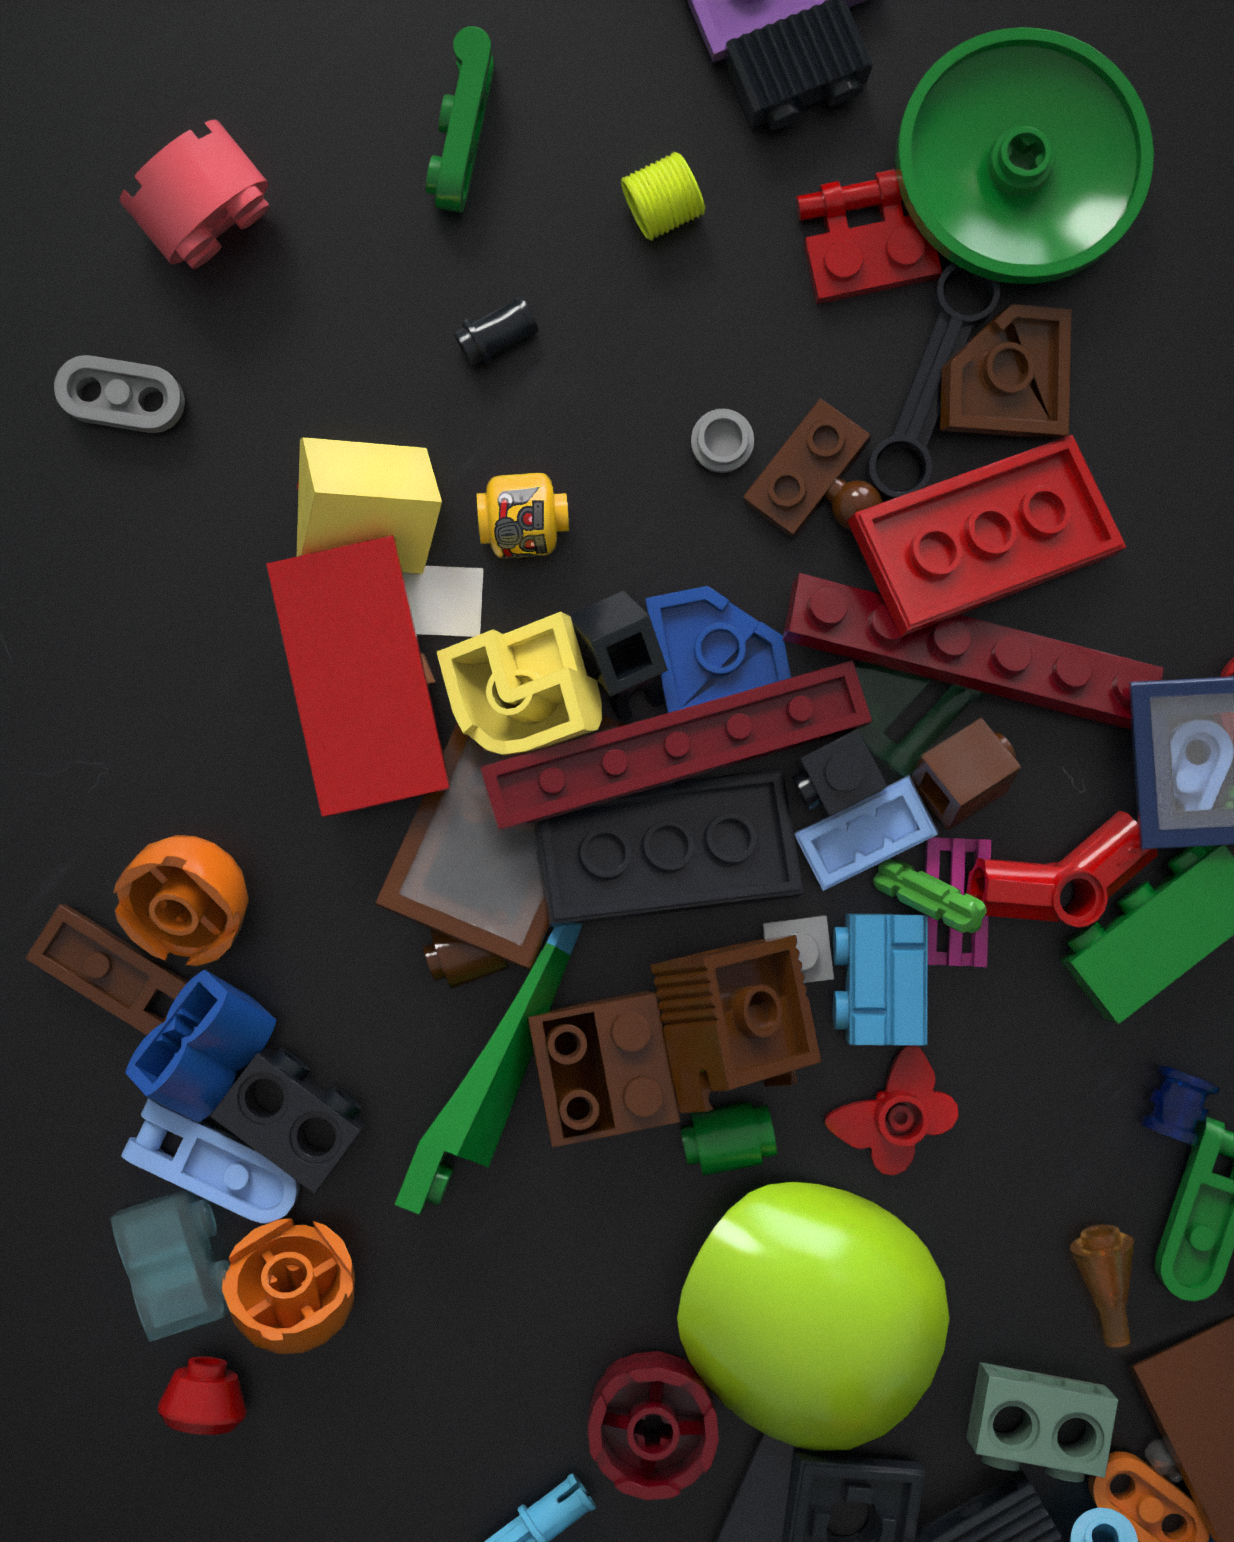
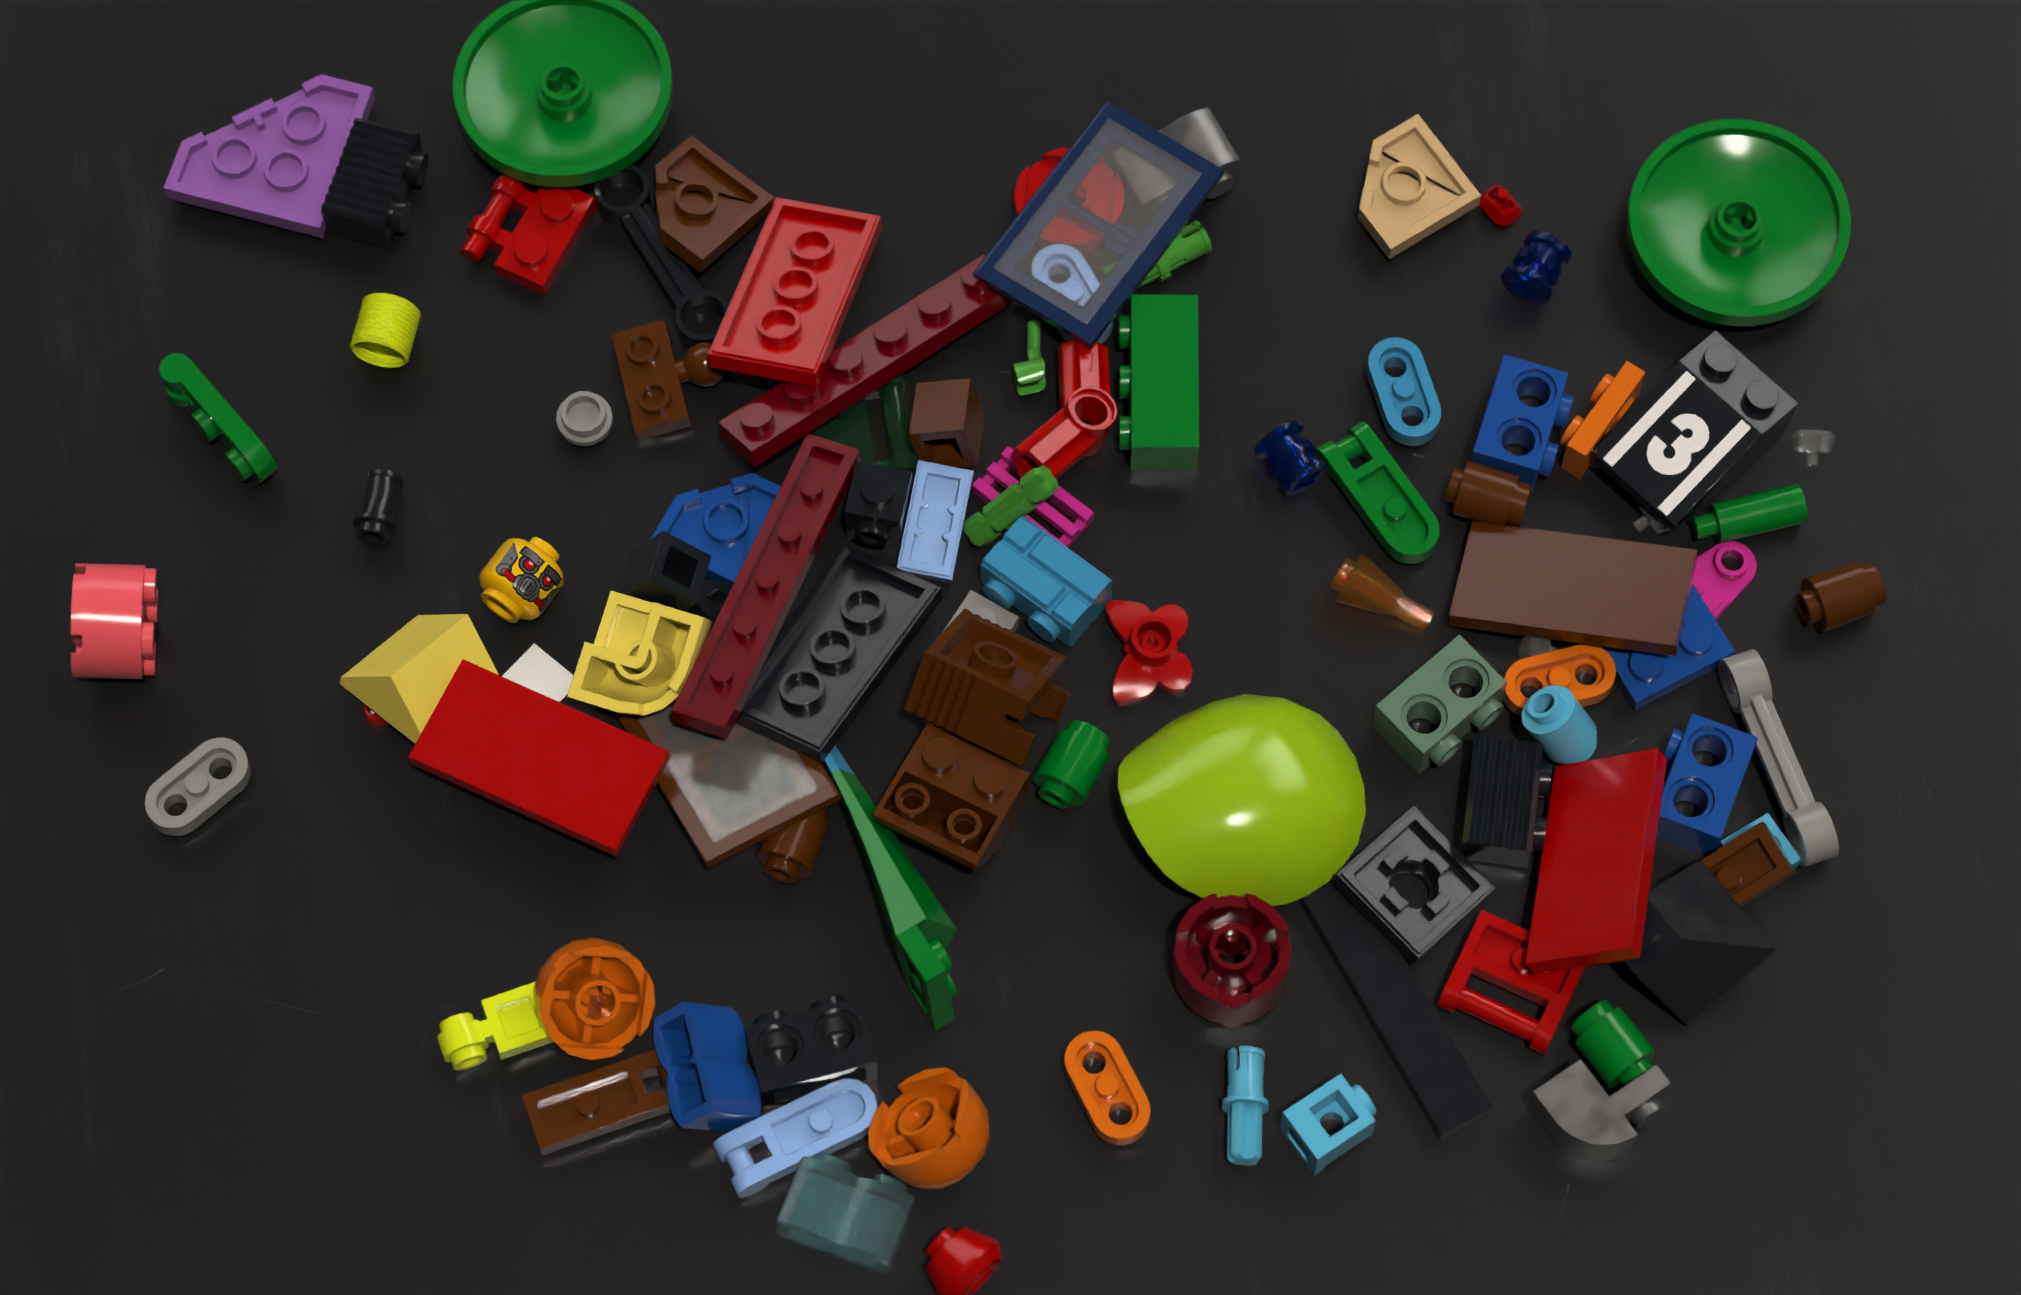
camera: 55 degrees left, 20 degrees down
none -> neon yellow plate [437,982,554,1071]
none -> bright green hand [1012,320,1046,396]
none -> orange plate [1064,1031,1150,1145]

